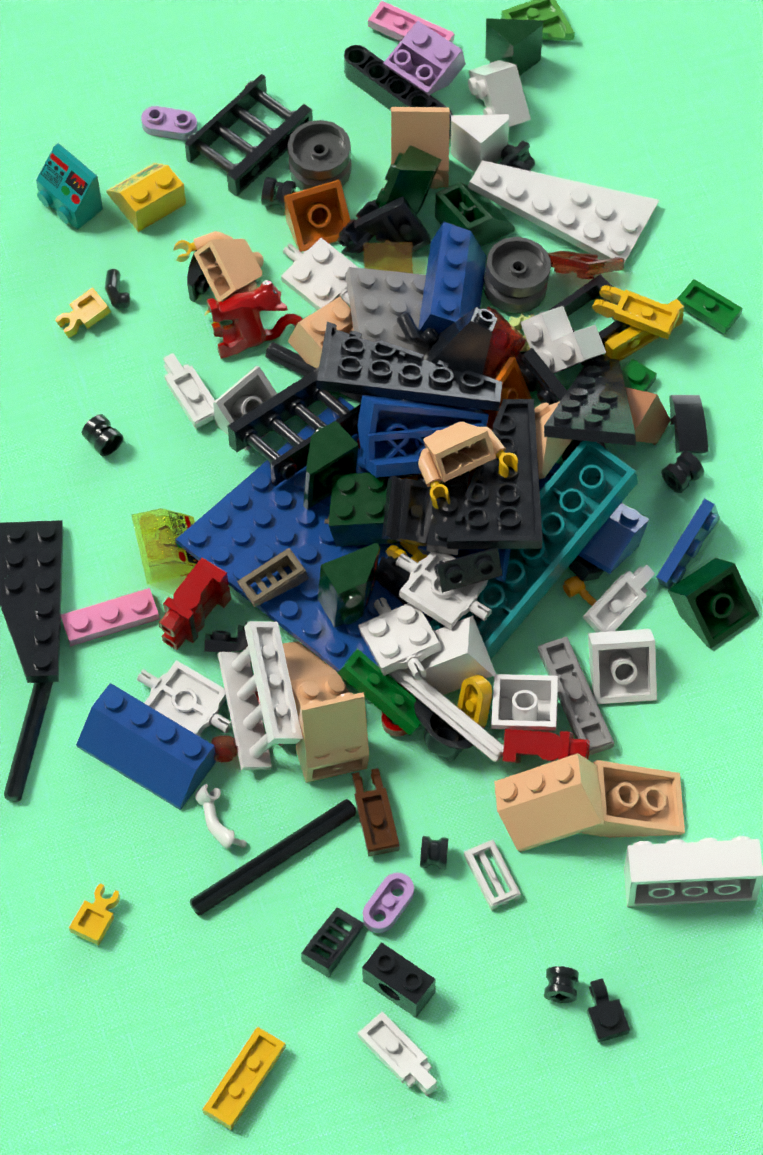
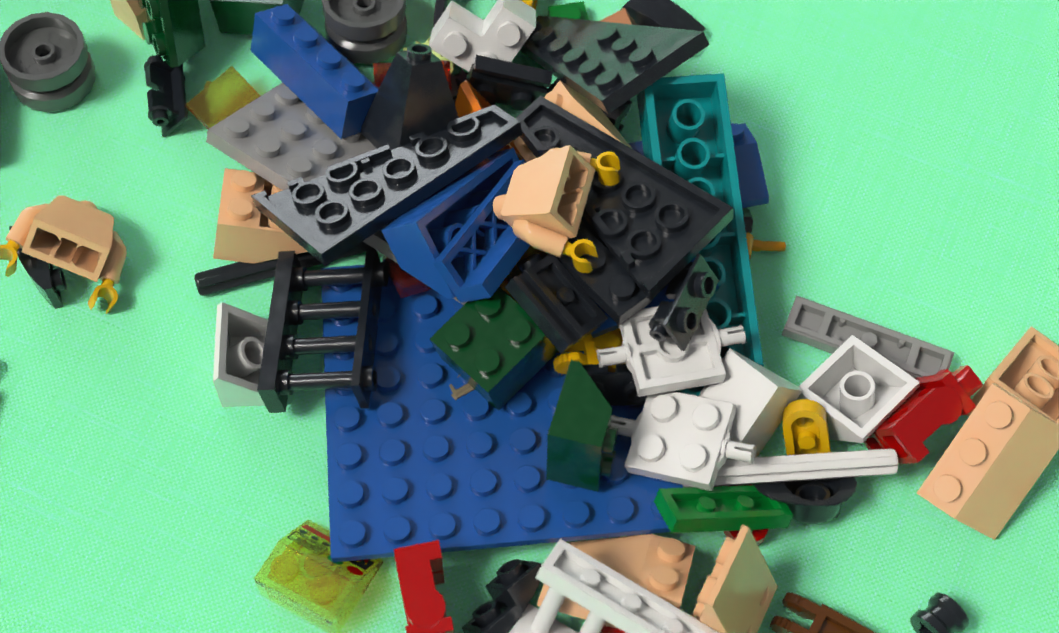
camera: 50 degrees left, 0 degrees up
black wheel [81,414,124,456] -> none
white hinge [163,353,215,429] -> none
red animal [207,280,303,358] -> none
dark tan slope [237,548,309,607] -> none
black wheel [261,177,296,209] -> none
white plate [281,238,359,310] -> none
orange slope [284,180,351,252] -> none
dark green slope [303,421,359,510] -> none
black wing [354,196,432,256] -> none
black arm [397,313,439,349] -> none
white tile [464,840,521,911] -> none
white hinge [583,565,655,632] -> none
white slope [588,629,657,704] -> none
blue wing [656,498,720,589] -> none
black wheel [661,451,704,493] -> none
dark green slope [668,557,759,648] -> none

